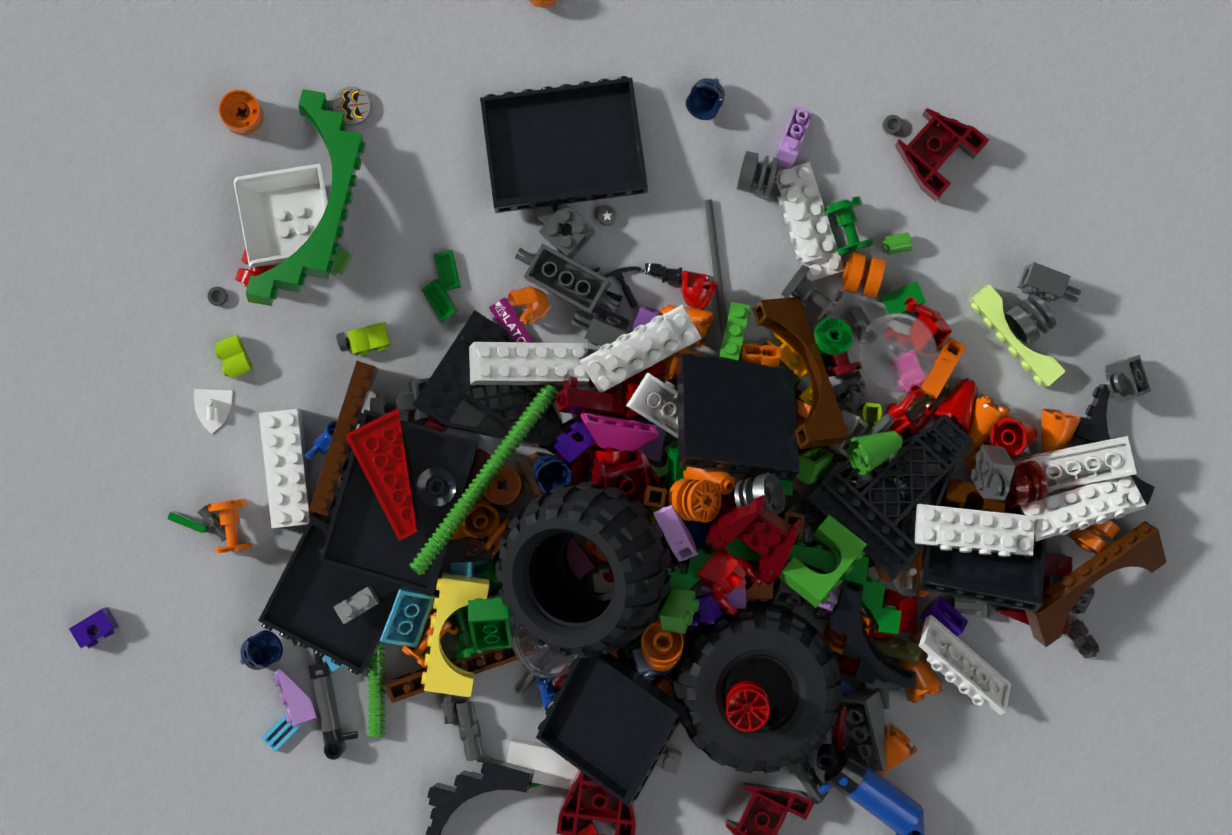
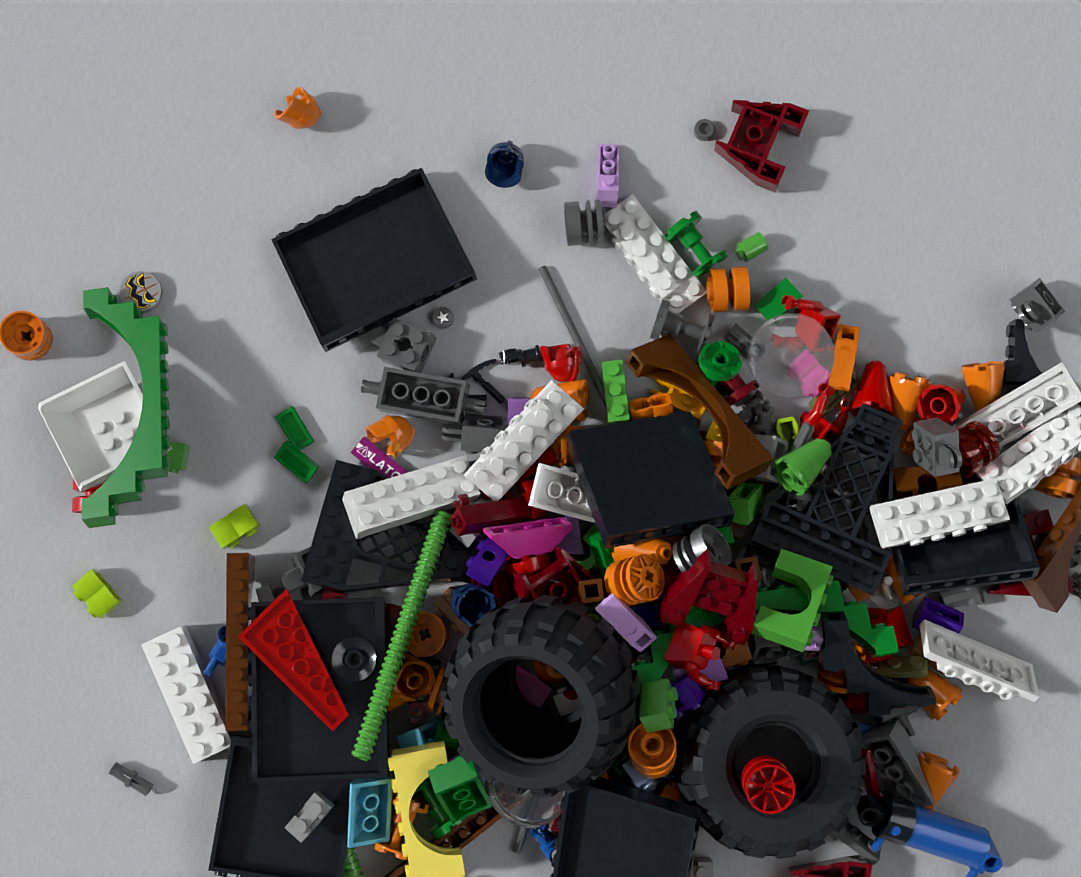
camera: 20 degrees left, 5 degrees down
green tile [167,511,209,533] -> none
white shield [194,389,233,434] -> none
dark grey tile [207,287,228,306] -> none
orange piece [207,498,253,554] -> none
dark grey tile [336,332,350,352] -> none
yellowish green arch [969,284,1066,387] -> none
dark grey wheel [1005,294,1057,345] -> none
dark grey brick [1017,262,1081,303] -> none

